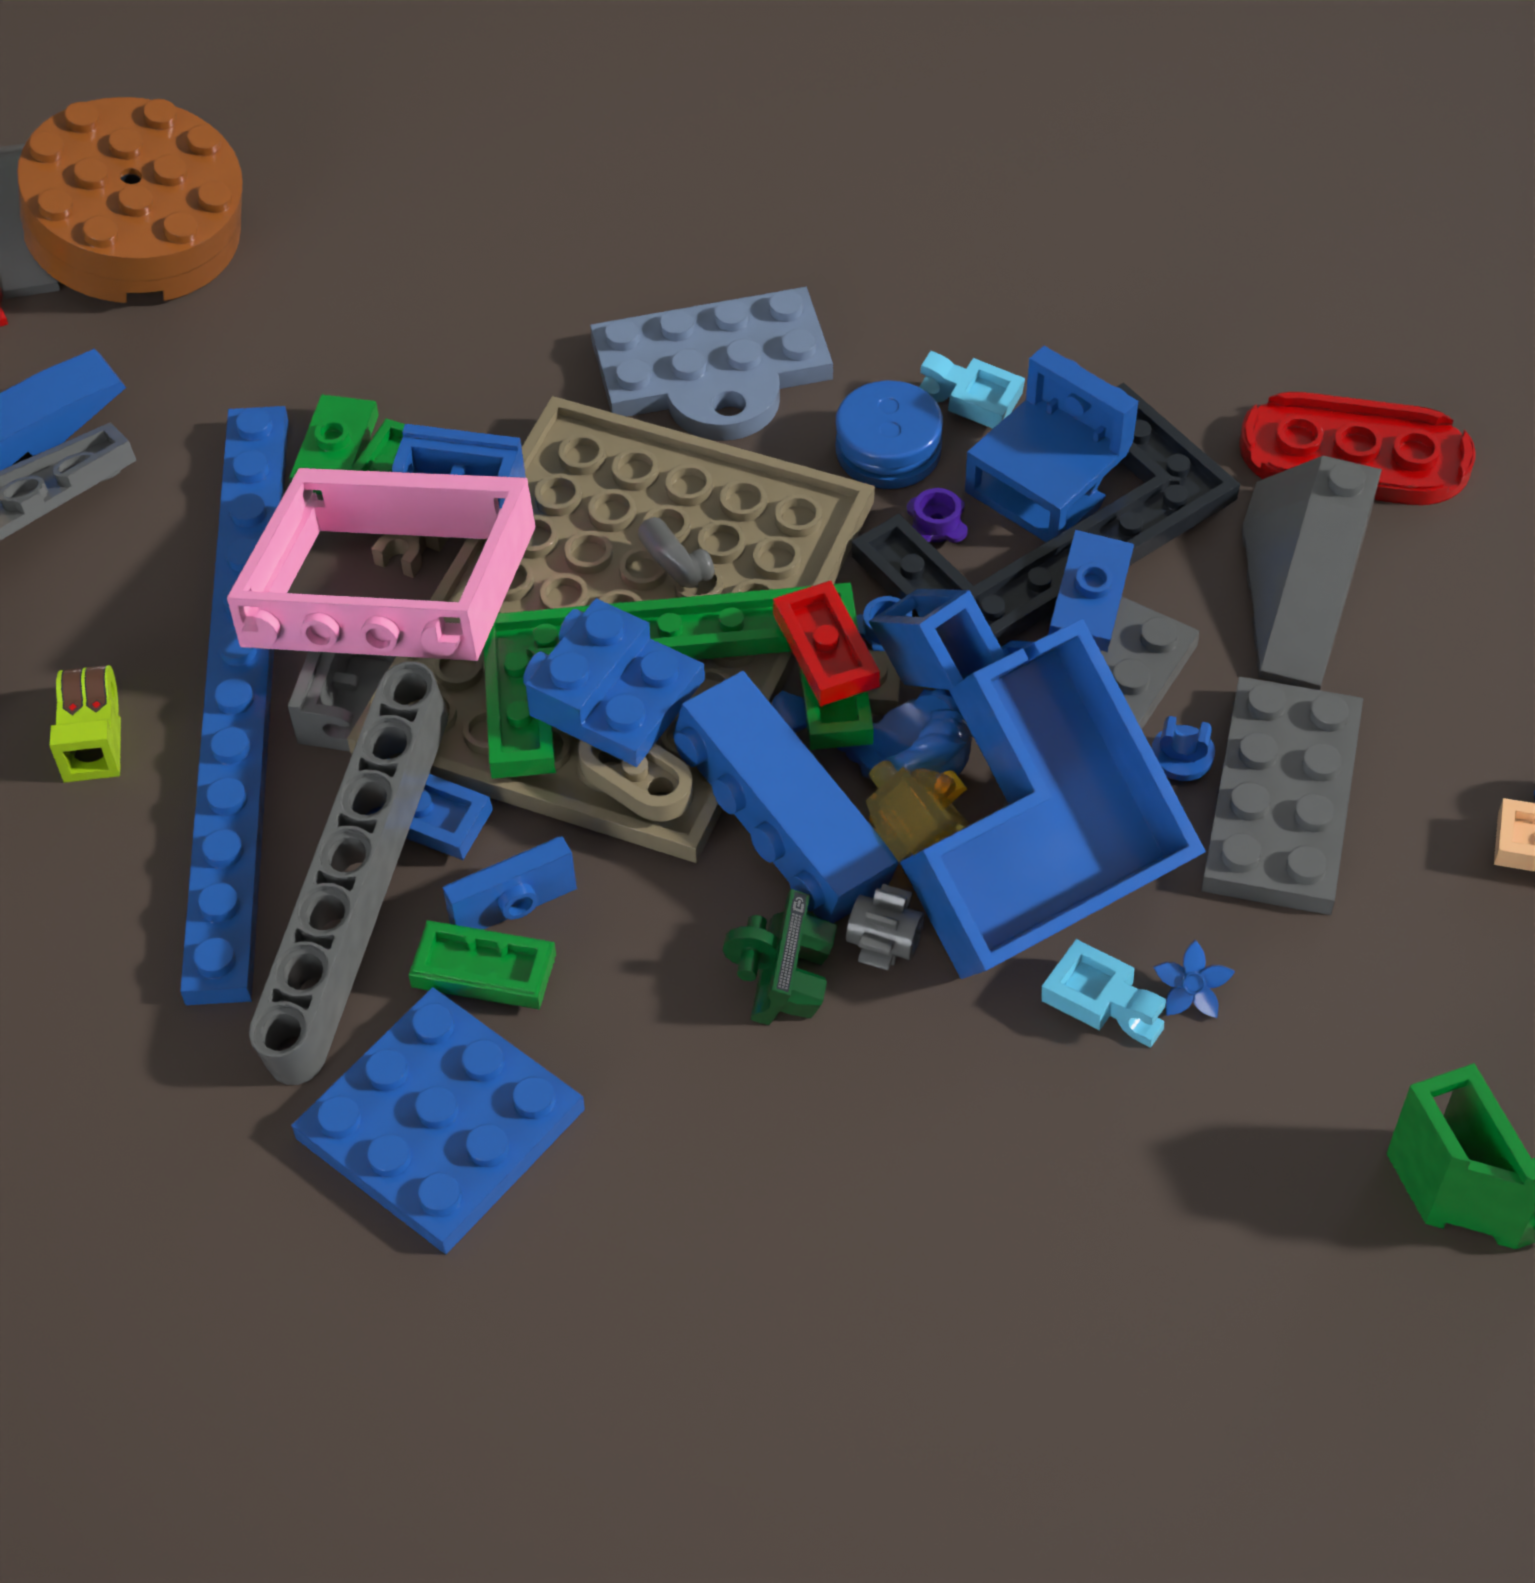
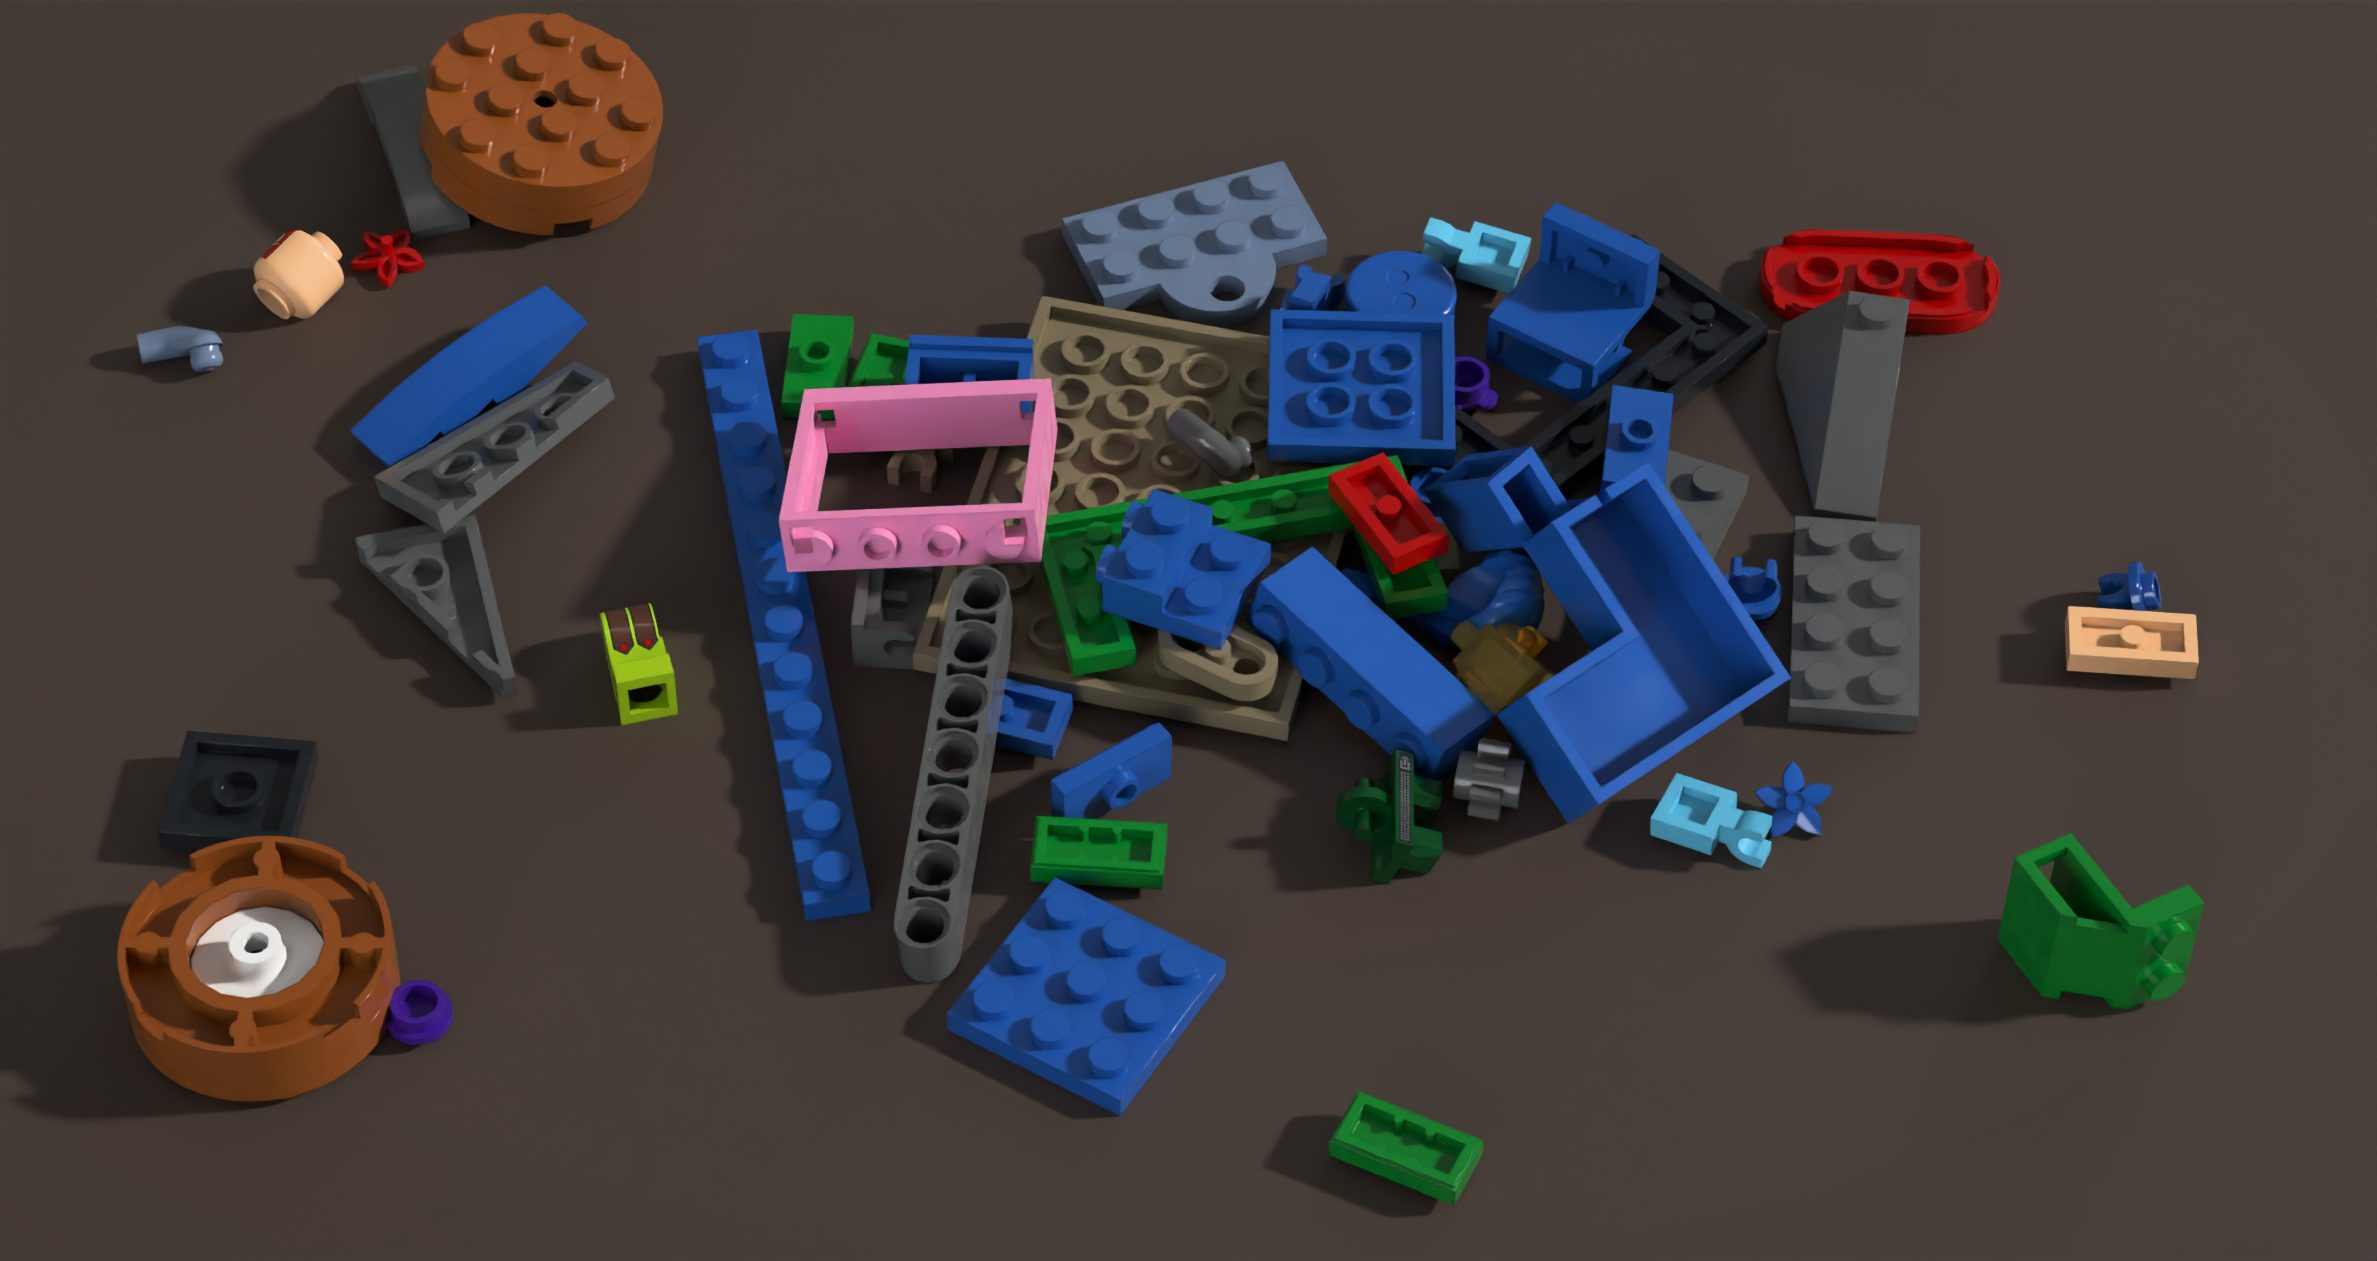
camera: 10 degrees left, 5 degrees down
none -> blue plate [1267,309,1456,466]
none -> blue plate [1280,264,1347,311]
none -> green plate [1328,1091,1484,1206]

